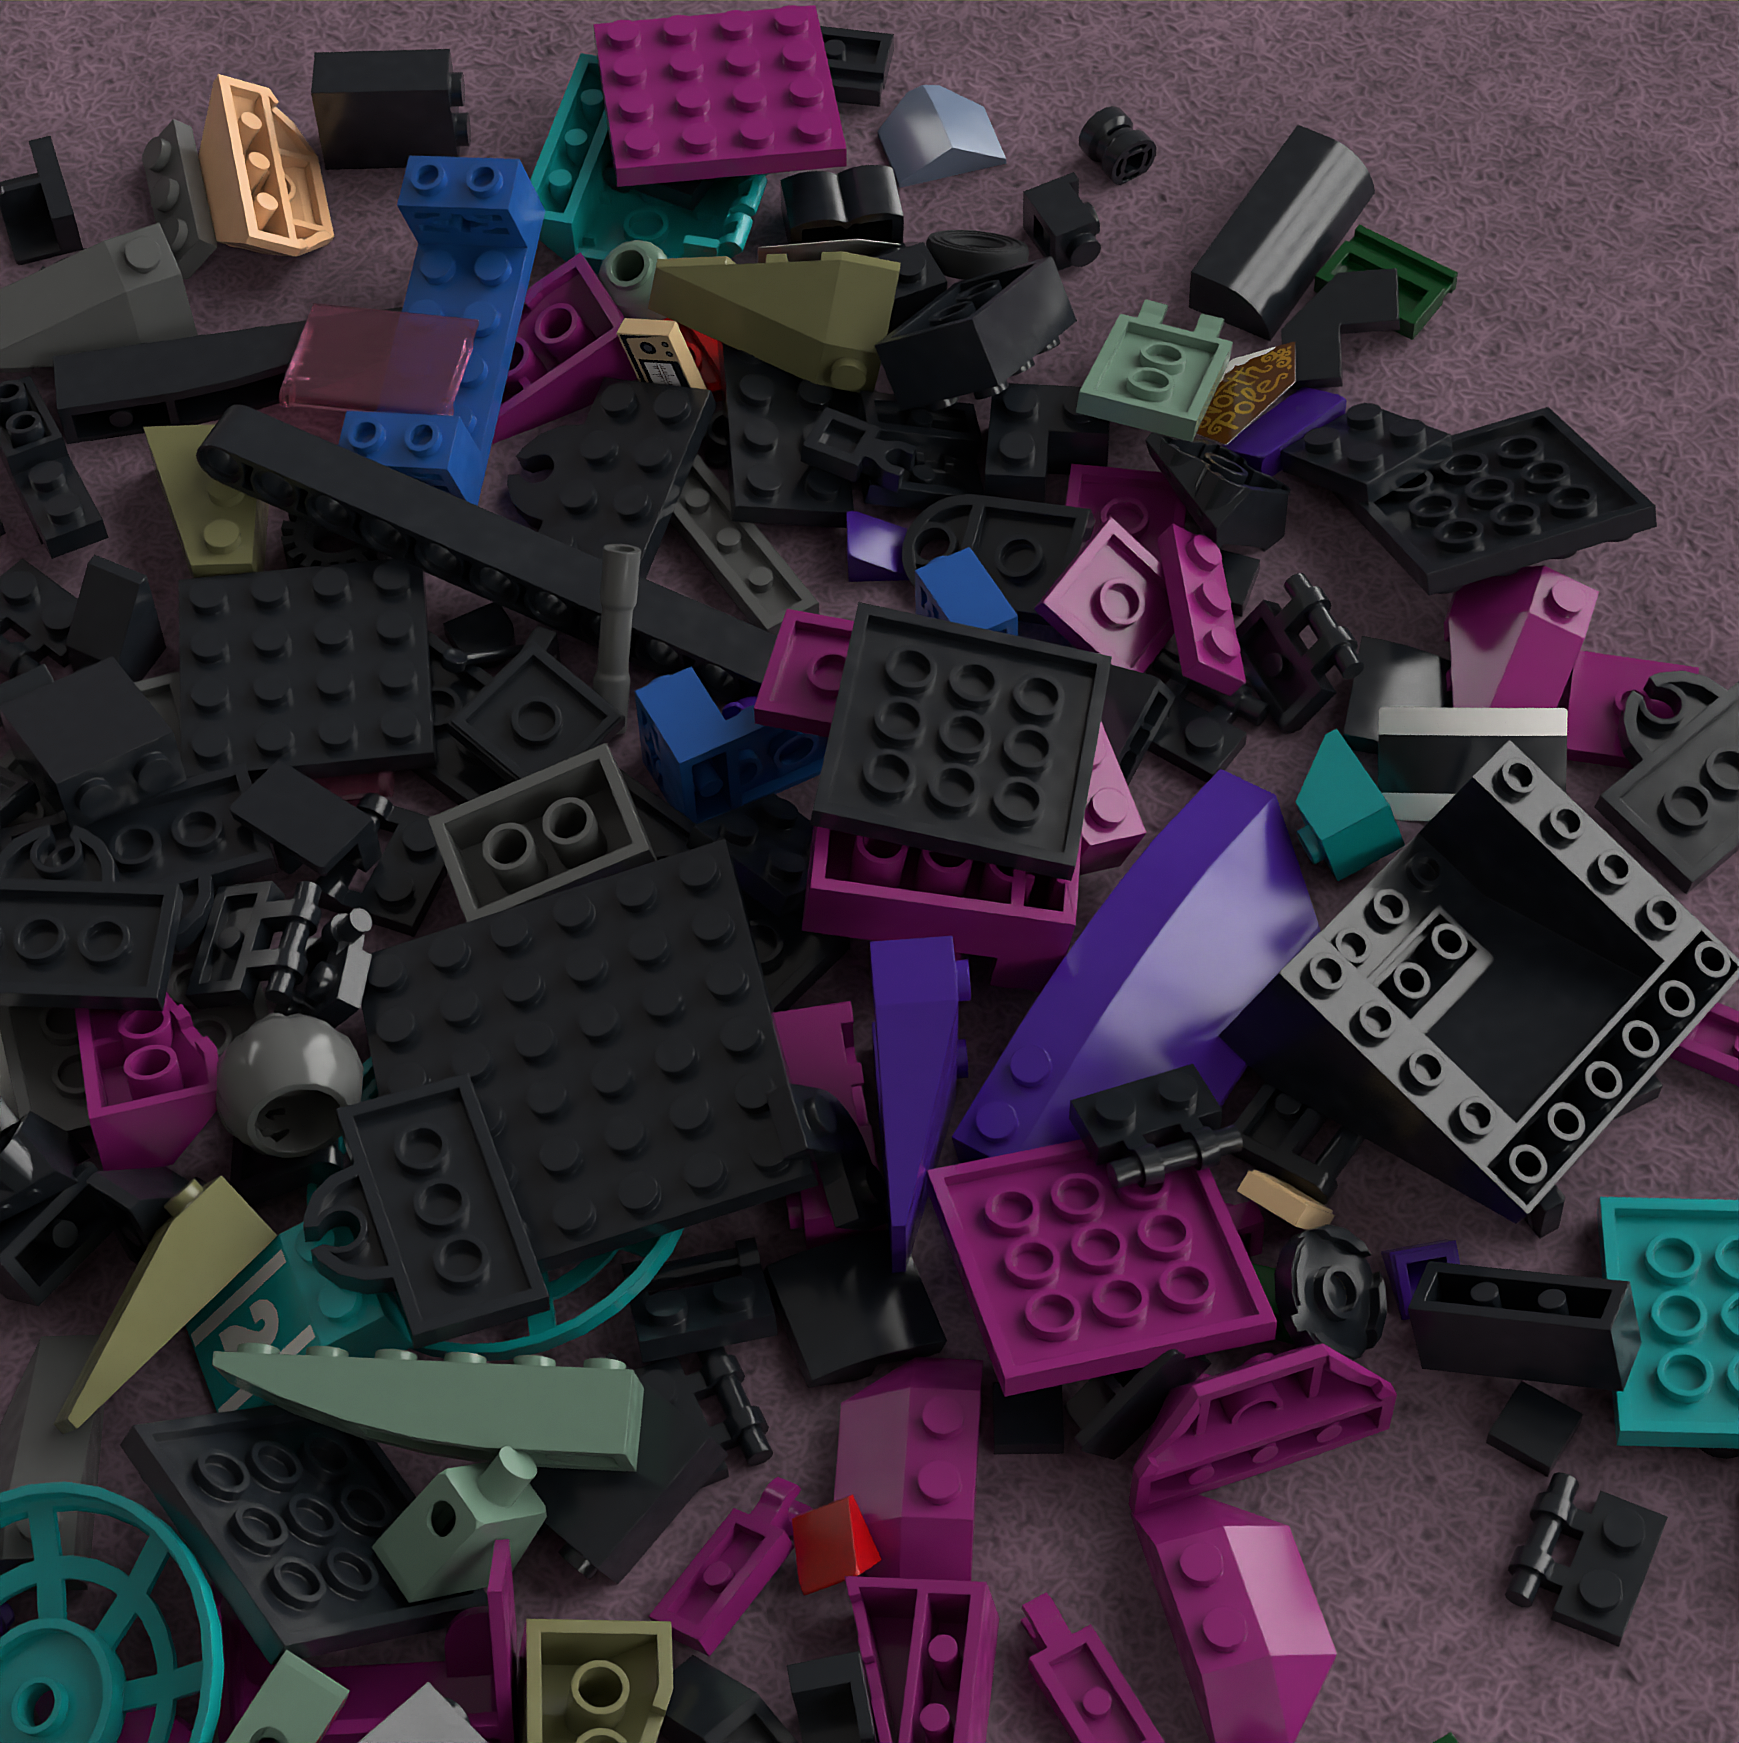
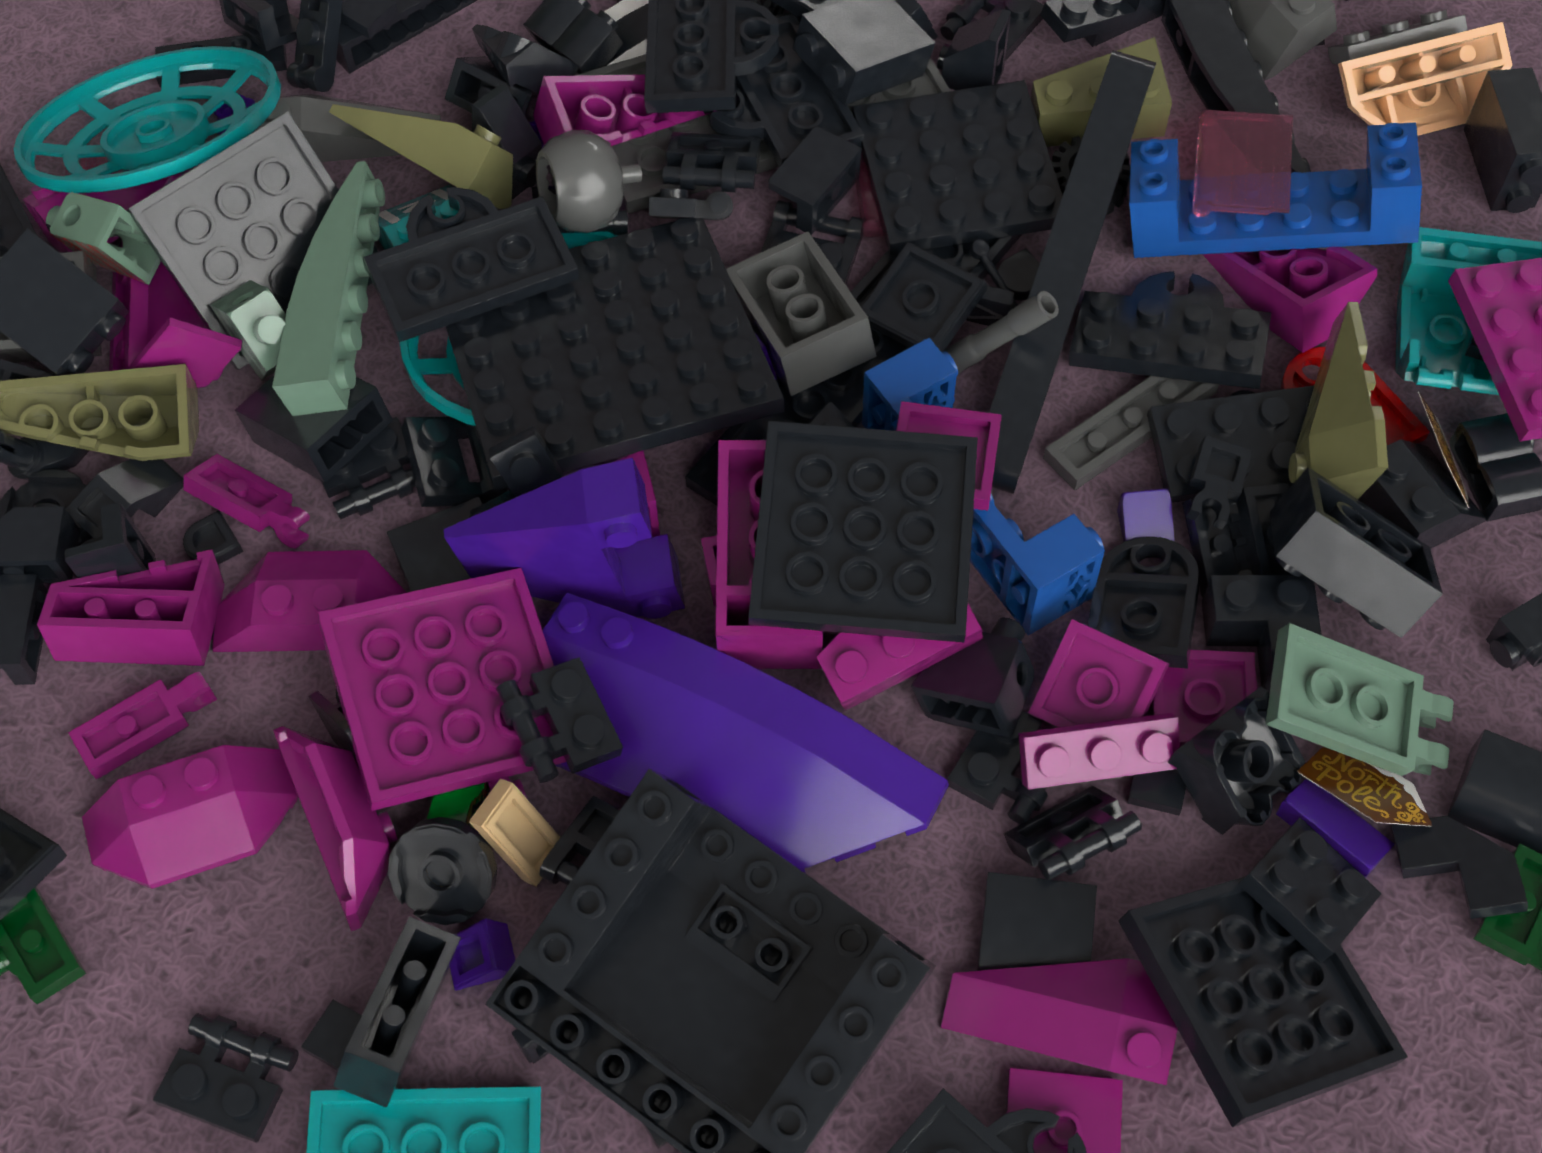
camera: 85 degrees right, 5 degrees up
sand green head [598,240,668,320] -> none
tan tile [617,318,707,389] -> none
red slope [792,1494,882,1596] -> none
black tyre [926,230,1029,280] -> none
teal slope [1295,728,1405,881] -> none
sticker [1378,707,1568,821] -> none
none -> black tile [183,510,243,565]

